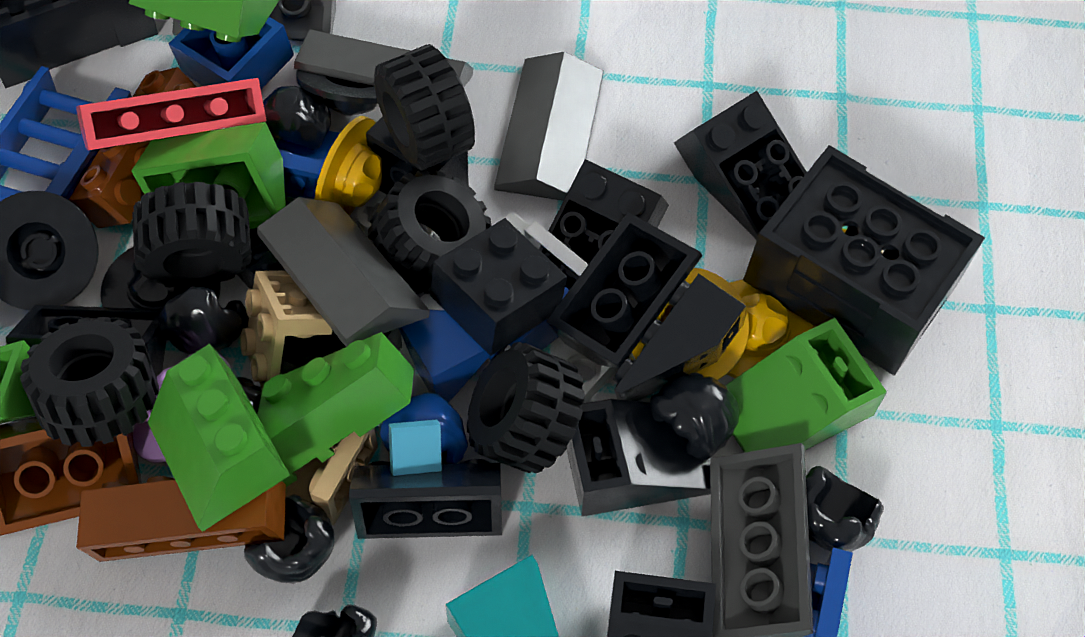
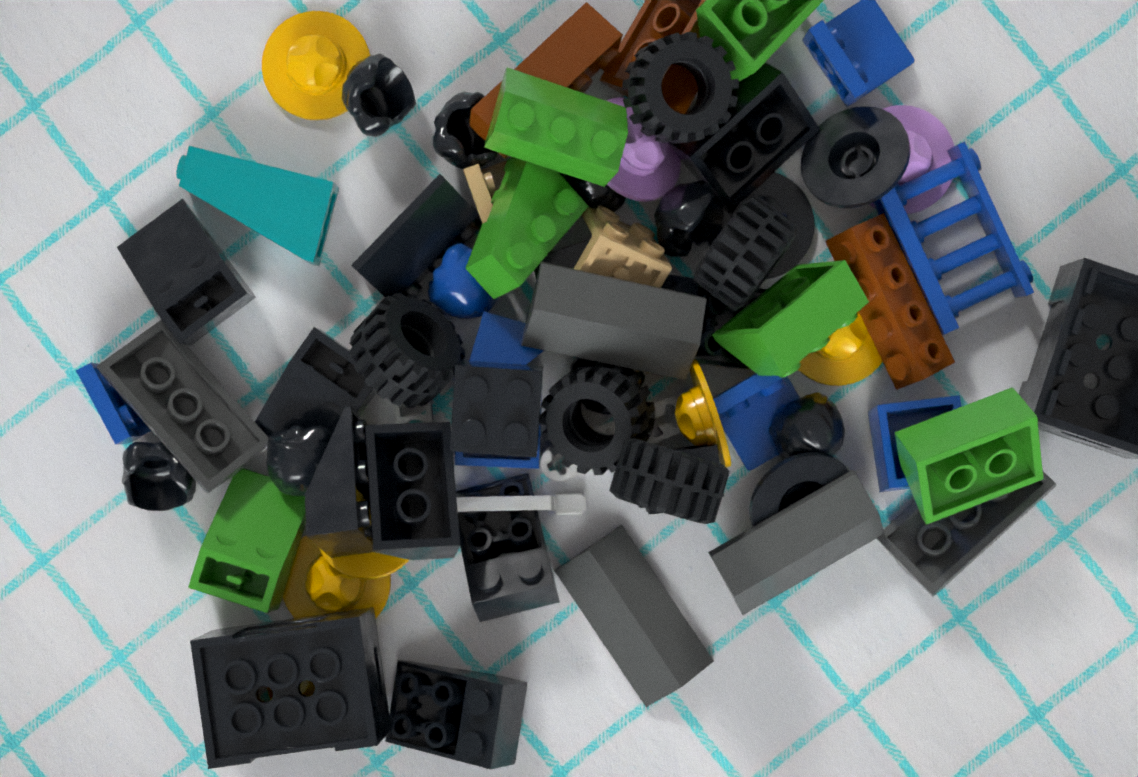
camera: 135 degrees right, 30 degrees up
coral brick [76,78,266,150] -> none
medium azure tile [389,419,442,476] -> none

